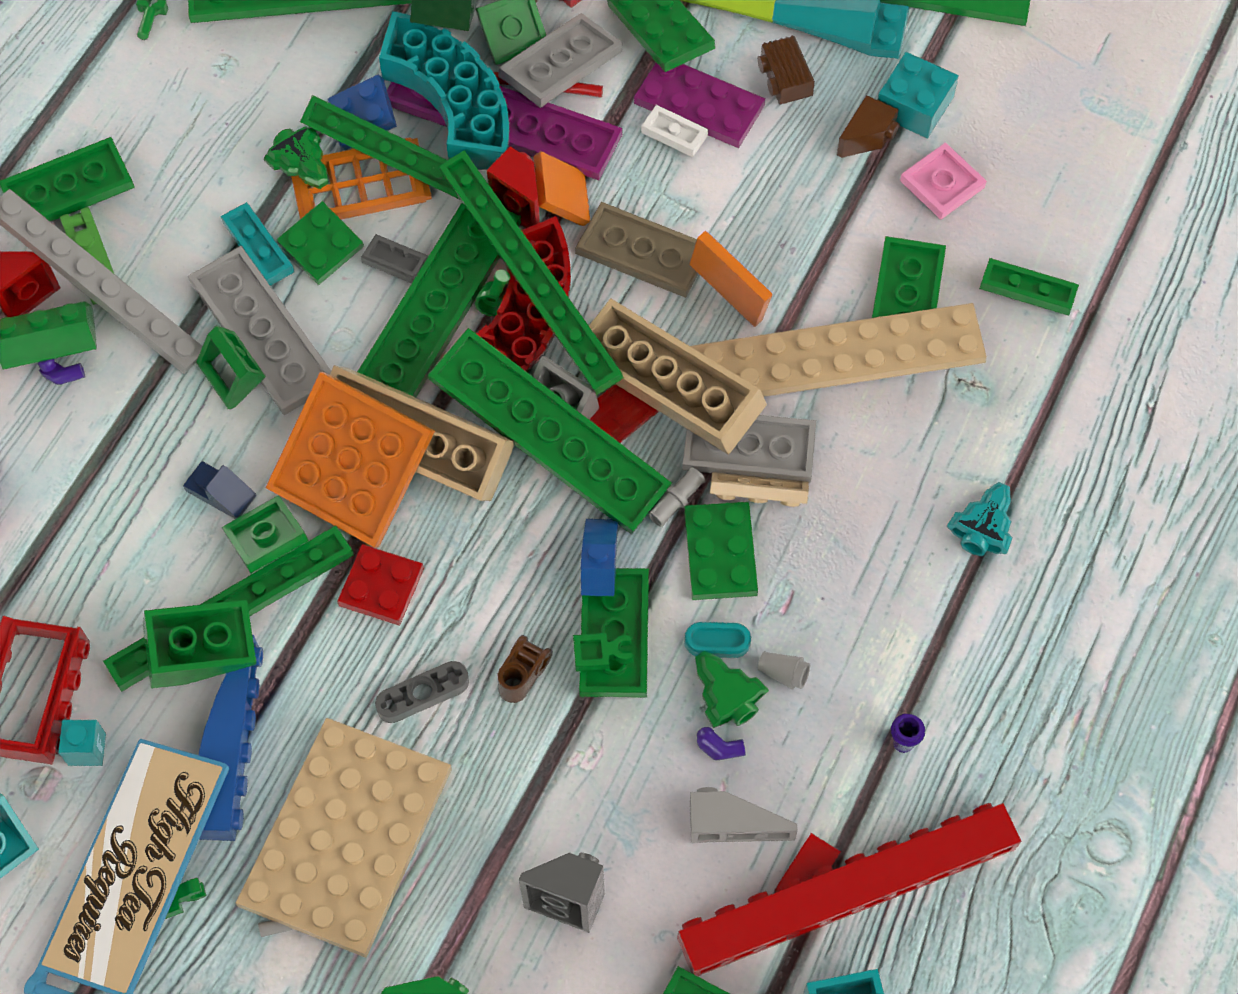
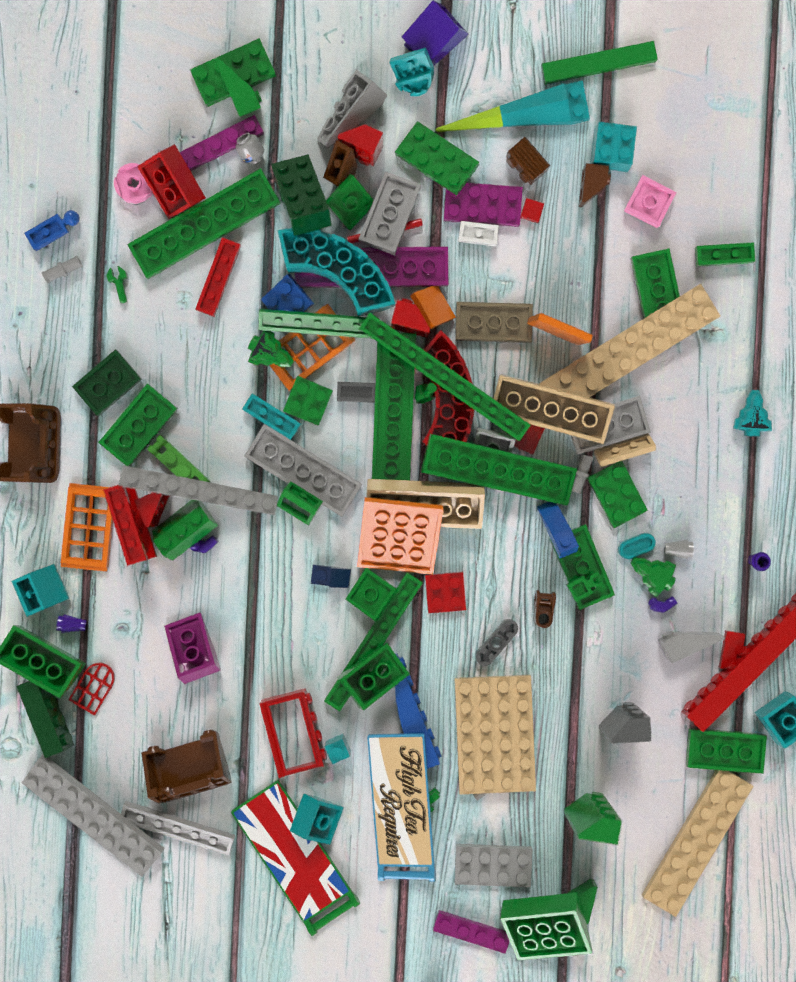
camera: 25 degrees left, 25 degrees up
none -> dark green plate [72,349,142,416]
none -> red plate [195,237,241,317]
none -> red tile [520,198,545,223]

